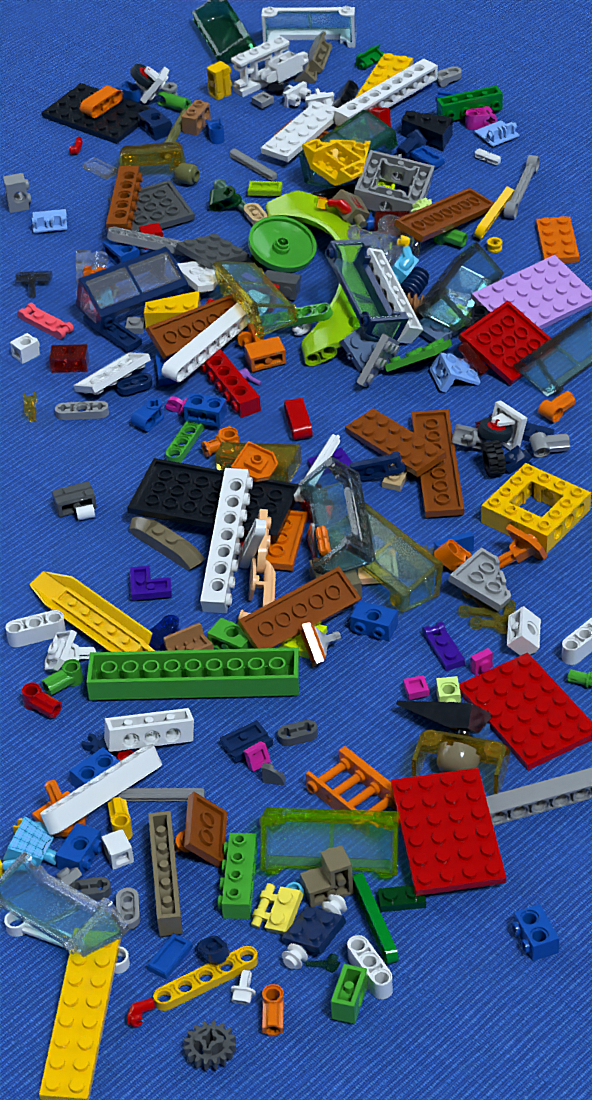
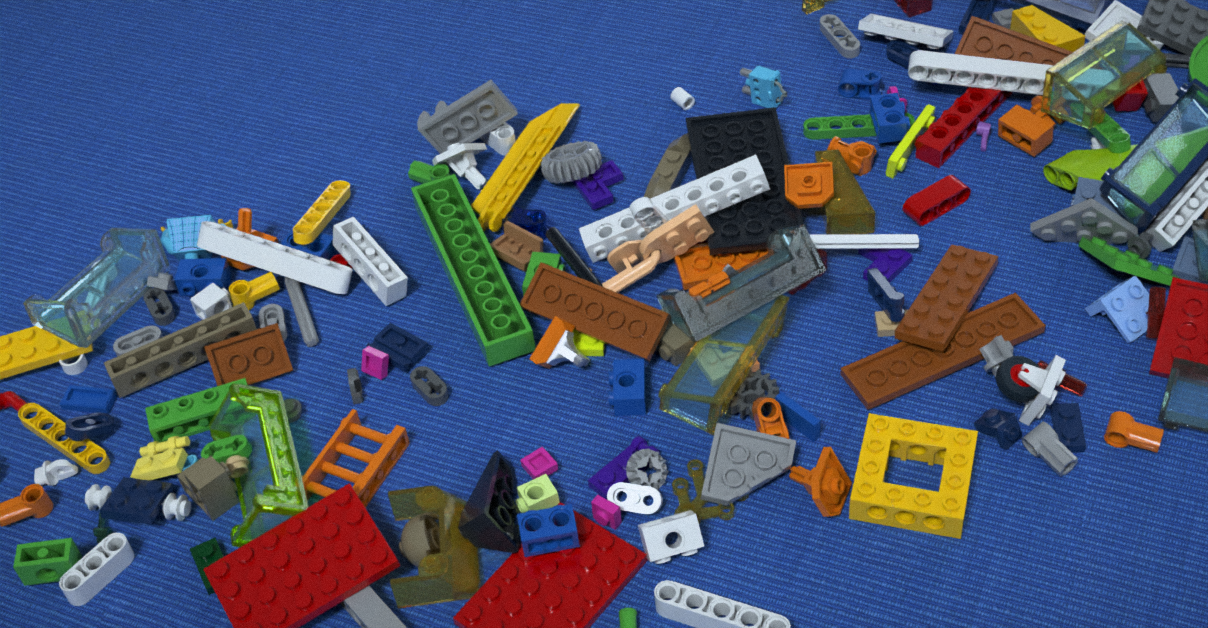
camera: 70 degrees right, 5 degrees up
red piece [22,682,62,719] -> none
dark grey brick [52,481,97,518] -> none
green beam [353,872,399,965] -> none
black tyre [481,440,506,477] -> none
none -> bright green beam [201,435,252,463]
none -> tan plate [225,455,249,478]
none -> light grey plate [258,304,287,341]
none -> yellow beam [293,180,351,245]
none -> light grey hinge [417,80,518,154]
none -> blue brick [517,504,580,557]
none -> light grey gear [541,141,602,184]
none -> black axle [545,227,603,287]
none -> white plate [607,482,663,514]
none -> light grey gear [626,449,669,490]
none -> medium azure piece [740,66,787,108]
none -> neon yellow plate [886,104,936,179]
none -> dark grey plate [1127,232,1153,259]

